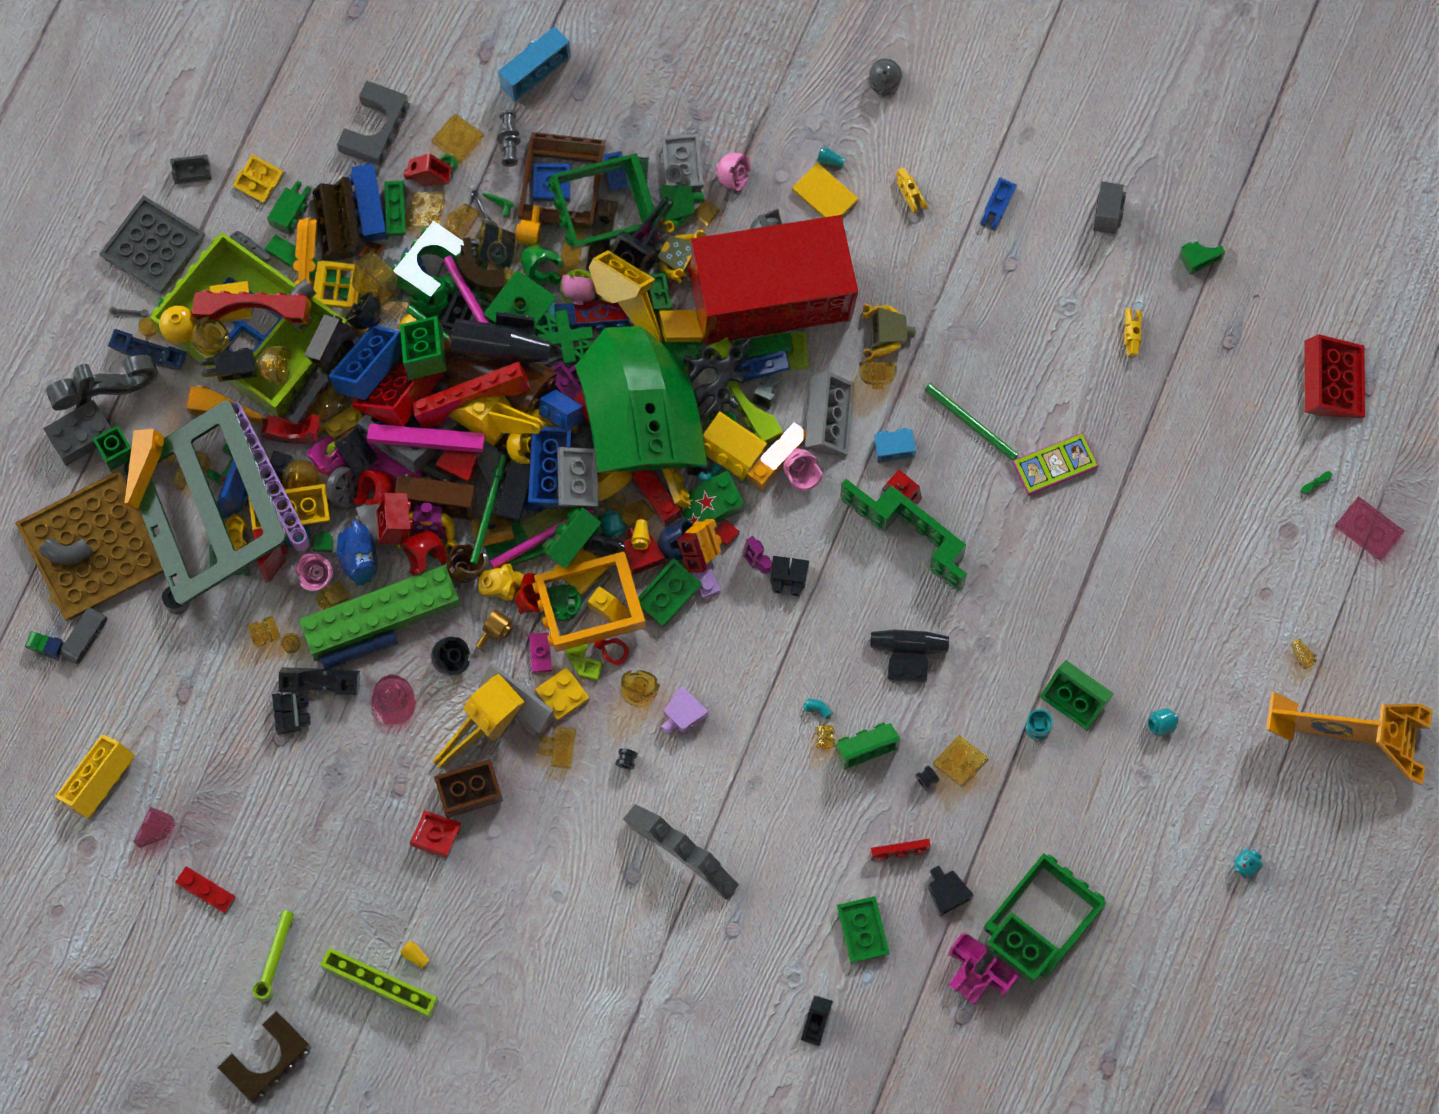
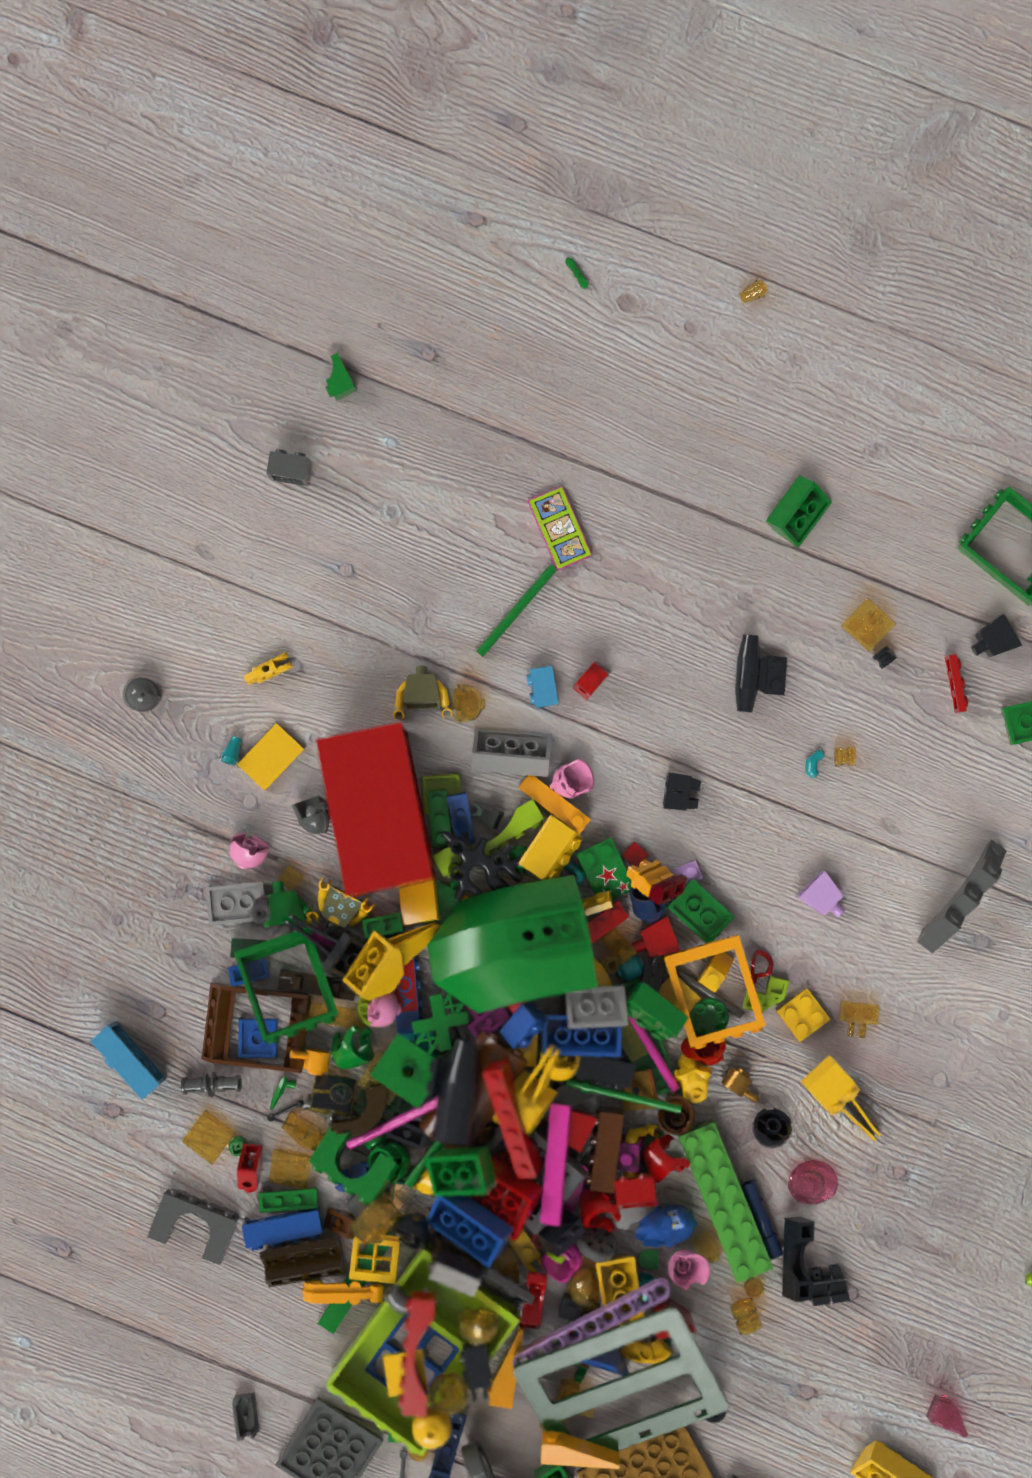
camera: 90 degrees left, 15 degrees up
red plate [175,866,236,914] -> none
dark grey hinge [230,230,271,265] -> none
yellow slope [232,154,285,203] -> none
green hinge [267,180,312,235] -> none
red hinge [410,810,461,859] -> none
reddish brown brick [434,759,503,818] -> none
light grey slope [479,663,555,737] -> none
dark pink plate [529,632,552,673] -> none
black wheel [615,748,638,770] -> none
clear yellow cylinder [620,670,660,707] -> none
yellow cone [631,519,650,550] -> none
magenta hinge [742,536,773,574] -> none
green slope [835,723,900,770] -> none
green bracket [840,479,967,590] -> none
blue hinge [980,177,1017,231] -> none
teal wheel [1025,709,1053,741] -> none
yellow hinge [1124,308,1142,357] -> none
teal head [1148,708,1178,736] -> none
teal head [1233,849,1263,878] -> none
light orange piece [1266,692,1433,785] -> none
red slope [1304,334,1365,418] -> none
clear pink tile [1334,496,1405,561] -> none

